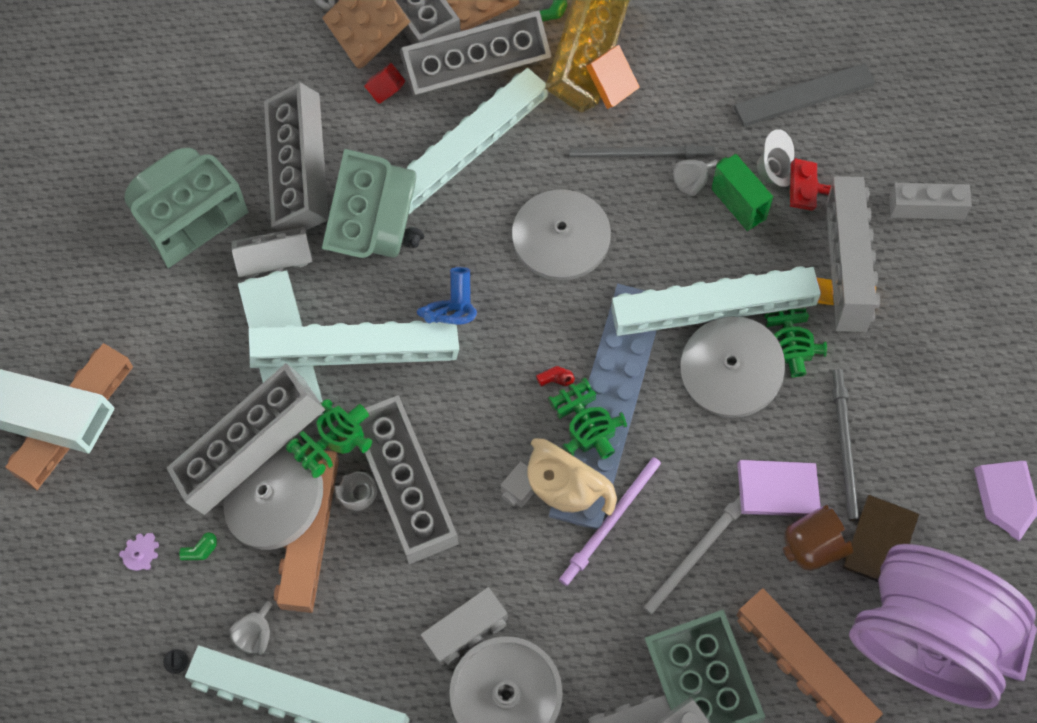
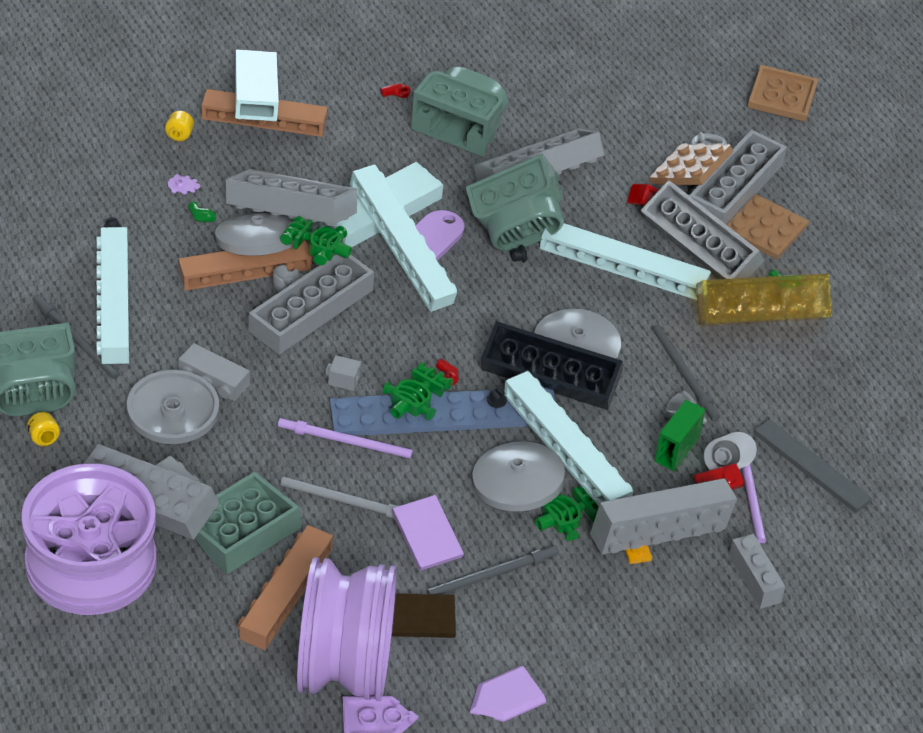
camera: 60 degrees right, 20 degrees down
light grey piece [229,601,272,655] -> none
light grey brick [231,226,313,278] -> none
blue piece [416,267,477,325] -> none
tan piece [527,438,617,516] -> none
tile [586,45,640,109] -> none
reddish brown cylinder [782,504,853,571] -> none
none -> yellow head [165,111,194,141]
none -> red arm [380,83,411,98]
none -> lavender tile [415,210,464,261]
none -> black brick [481,321,623,410]
none -> black piece [487,388,507,408]
none -> lavender bar [742,464,766,543]

